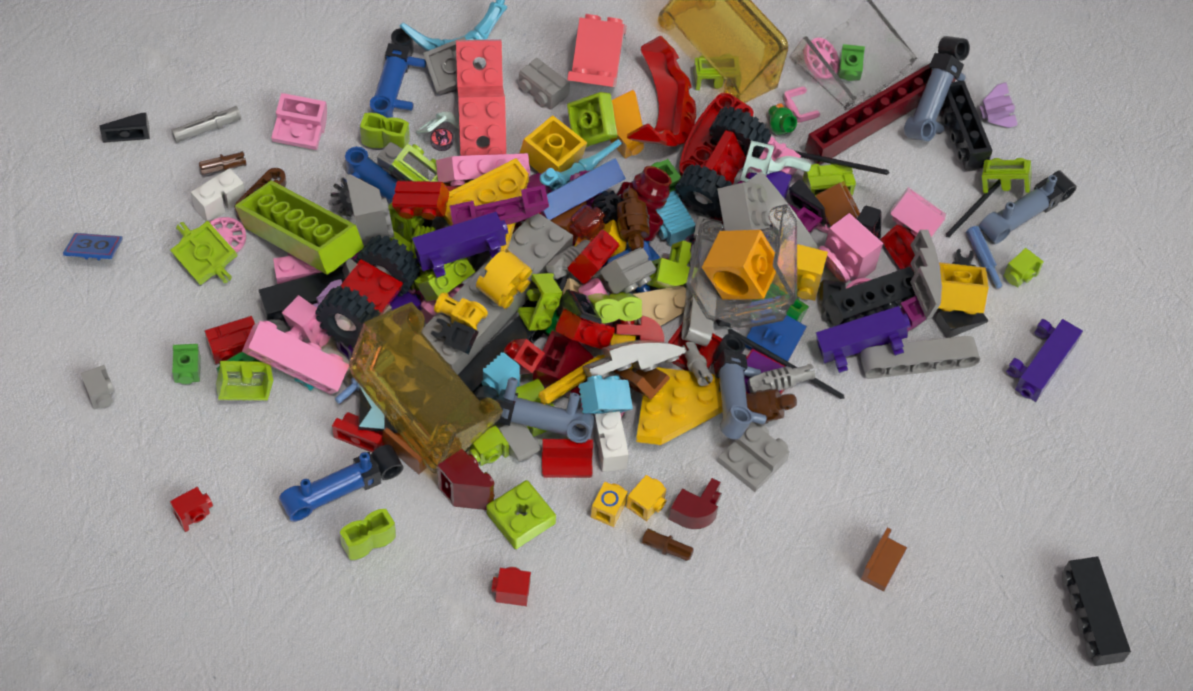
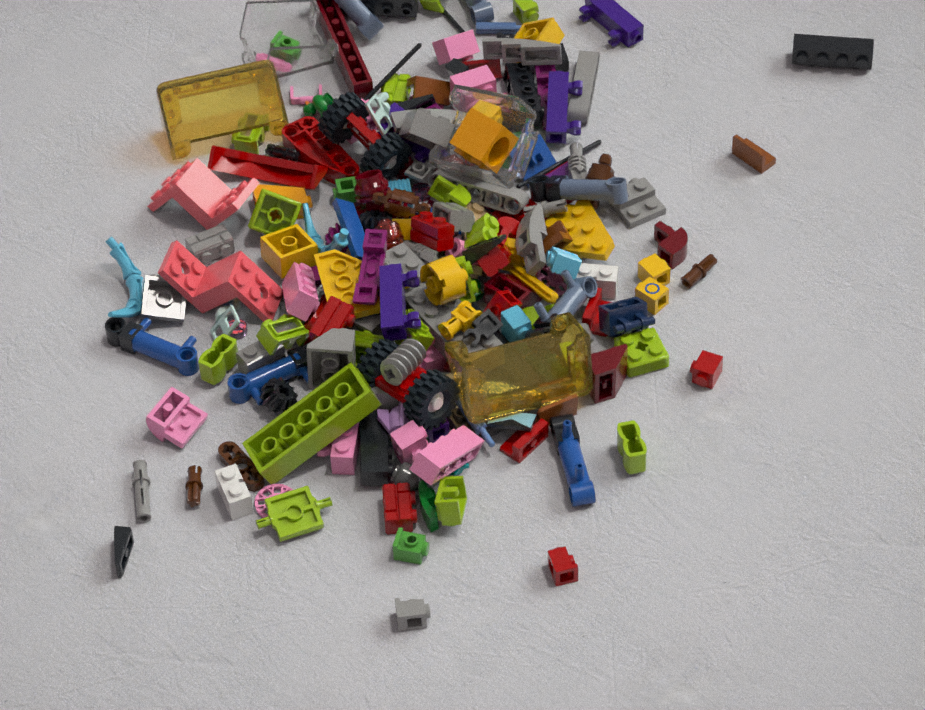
camera: 65 degrees left, 10 degrees down
blue piece [63,233,123,261] -> none
none -> black axle [265,144,300,161]
none -> light grey piece [380,339,426,386]
none -> dark blue brick [598,297,655,338]

